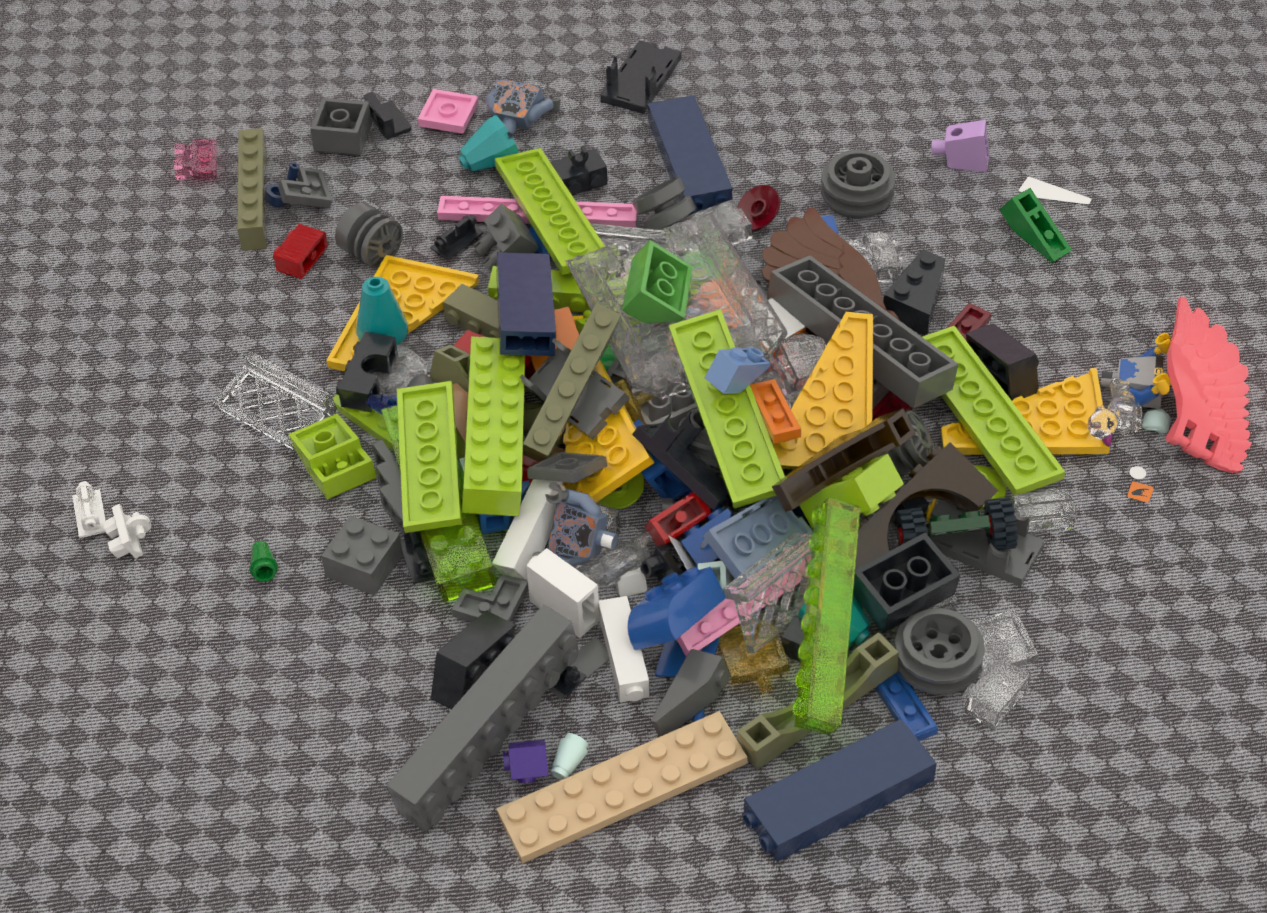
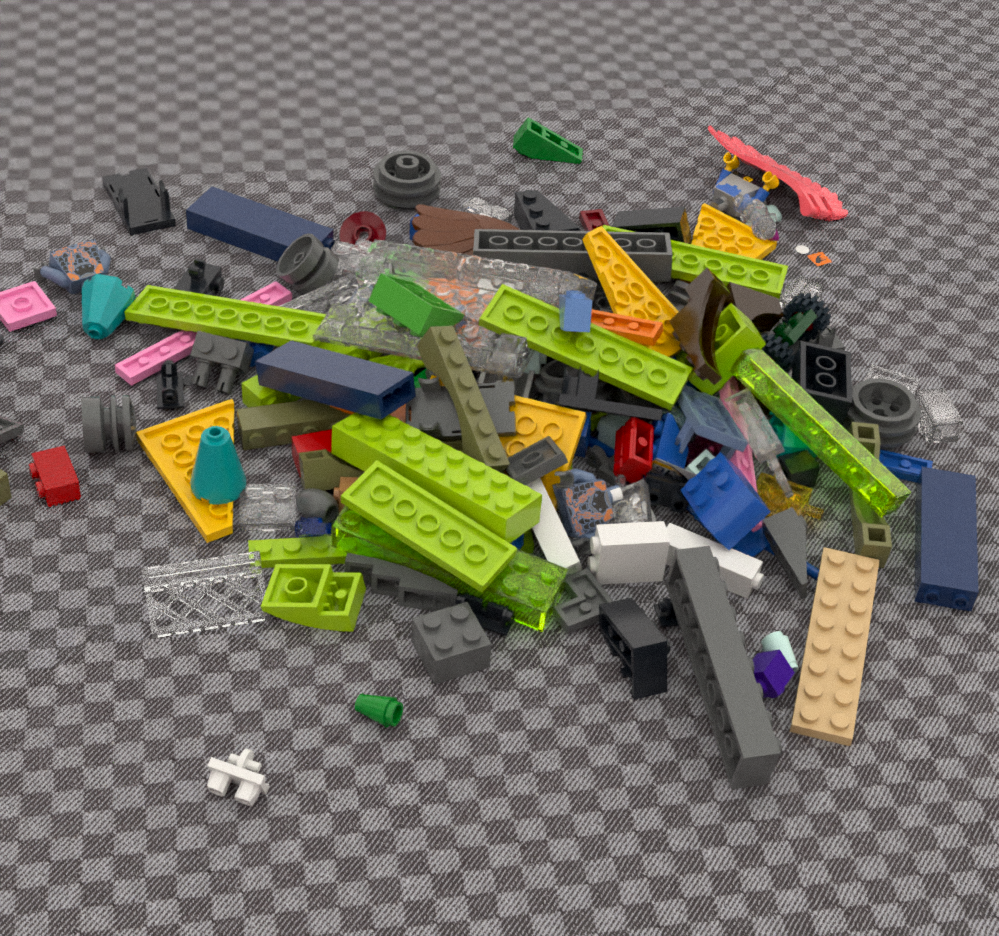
camera: 55 degrees left, 5 degrees down
white hinge [72,481,106,538] -> none
black arch [336,332,398,413] -> none
lavender torso [932,120,989,172] -> none
white sticker [1019,177,1092,204] -> none

